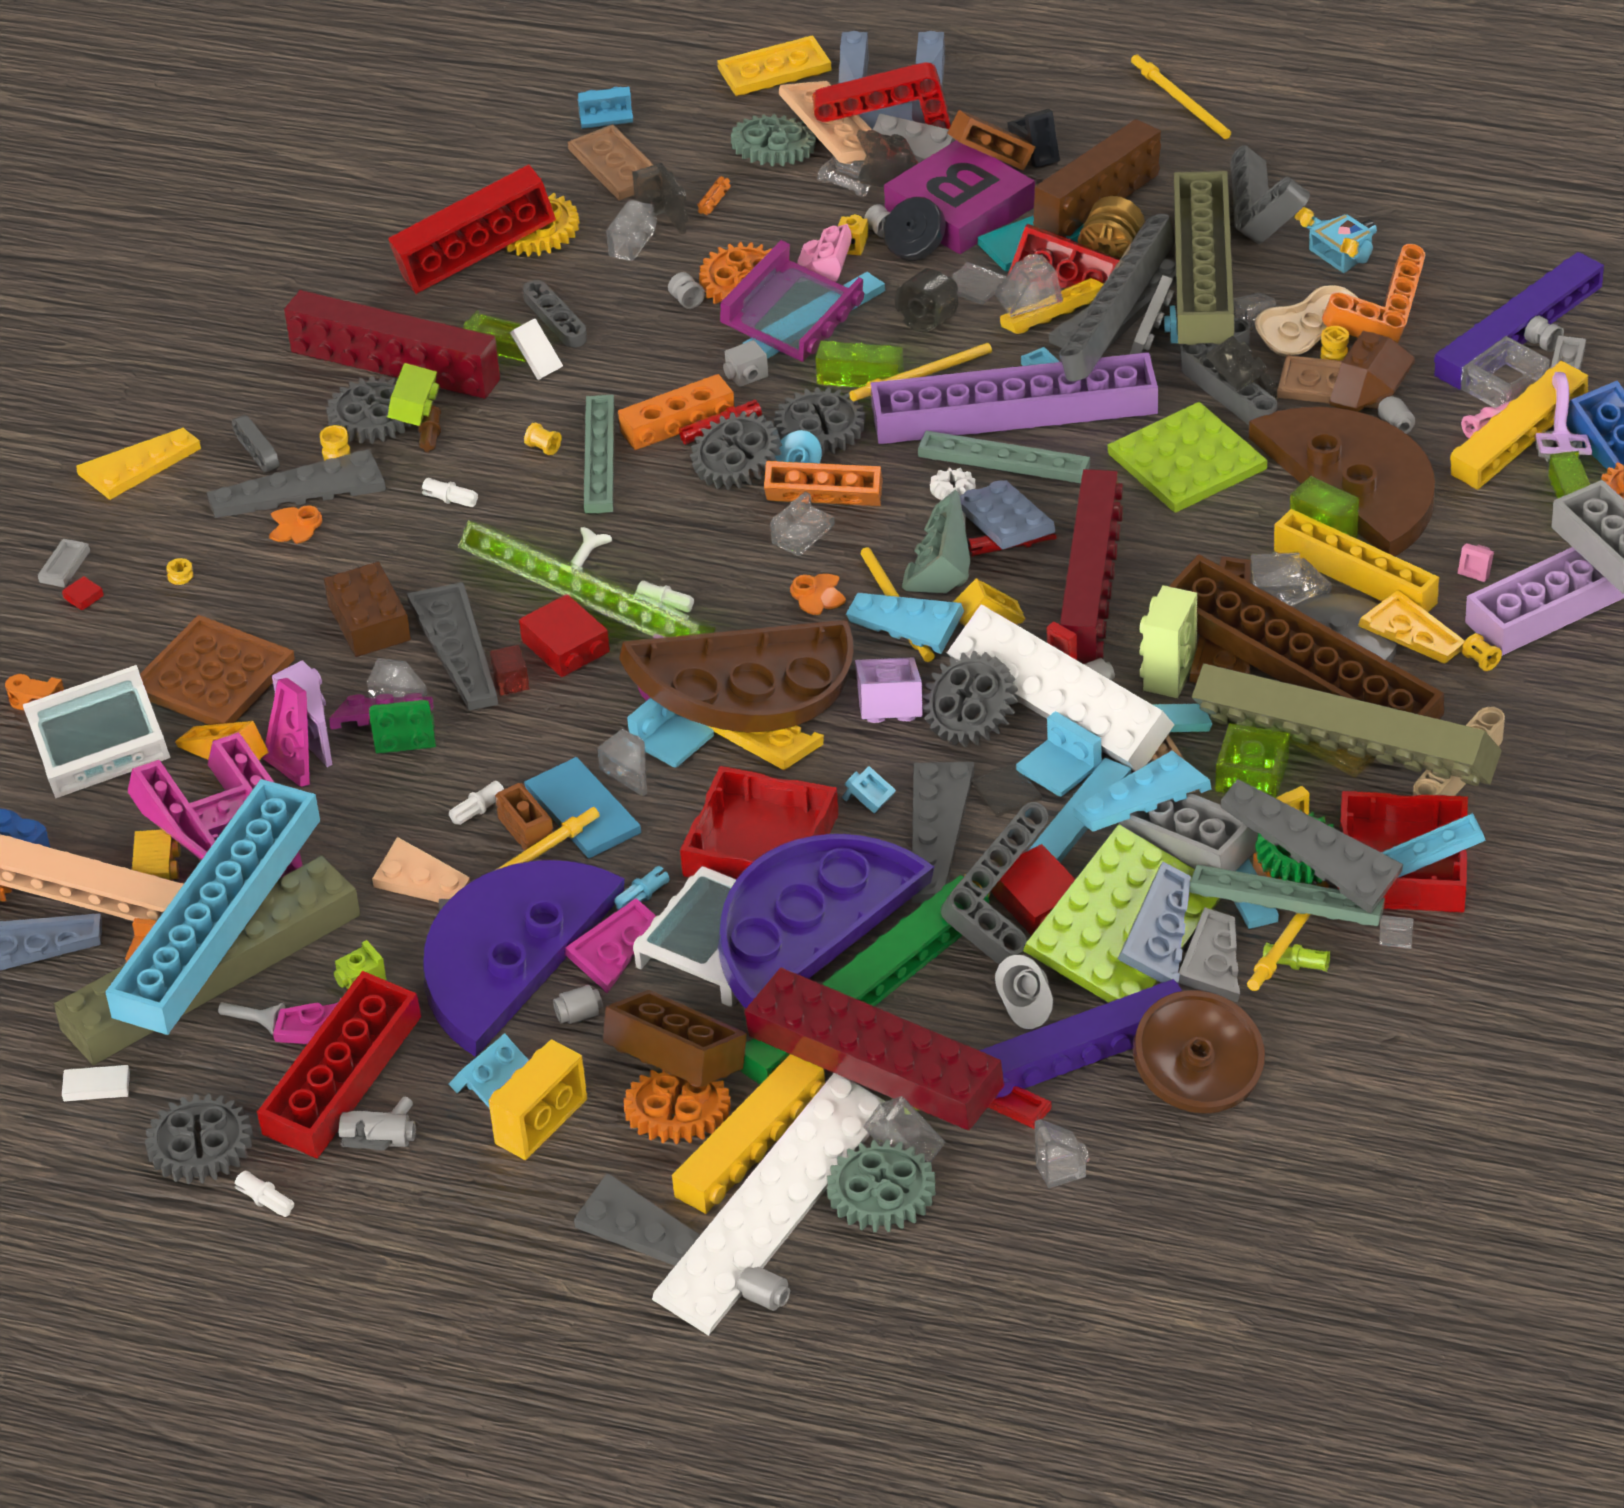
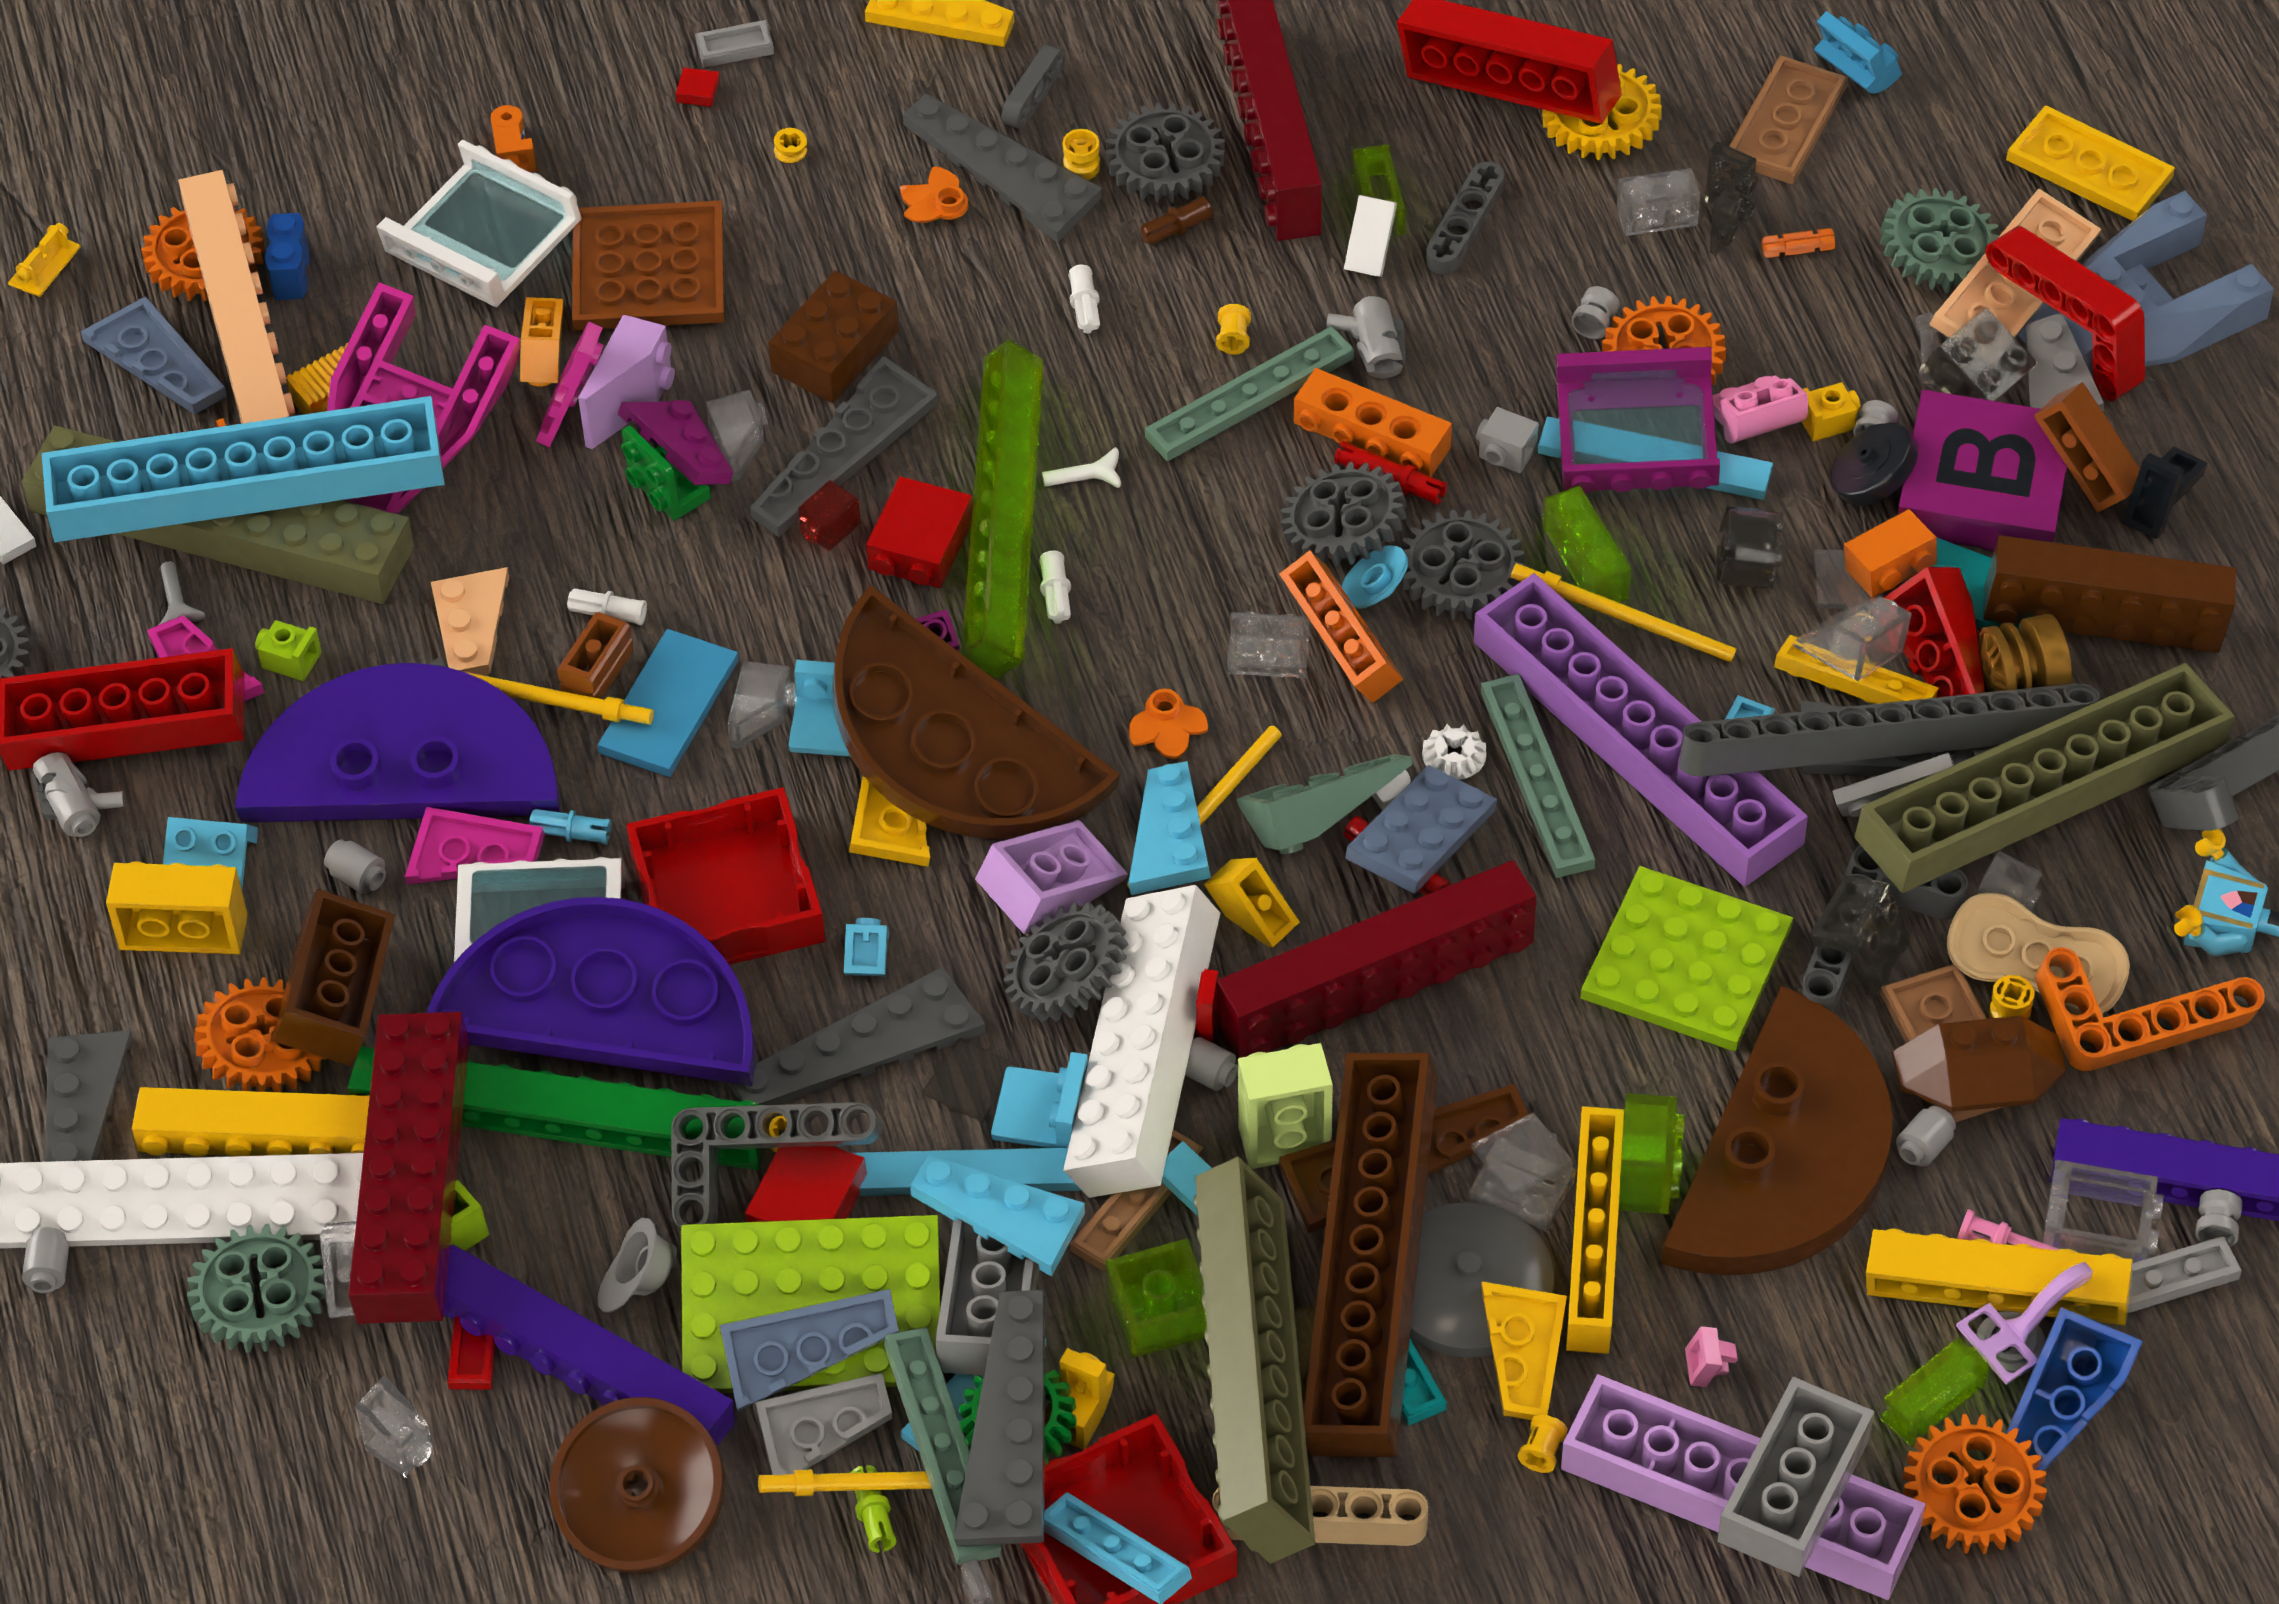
camera: 55 degrees right, 10 degrees up
lime brick [387,363,439,426] -> none
none -> light grey piece [1326,296,1406,379]
none -> orange brick [1844,509,1937,598]

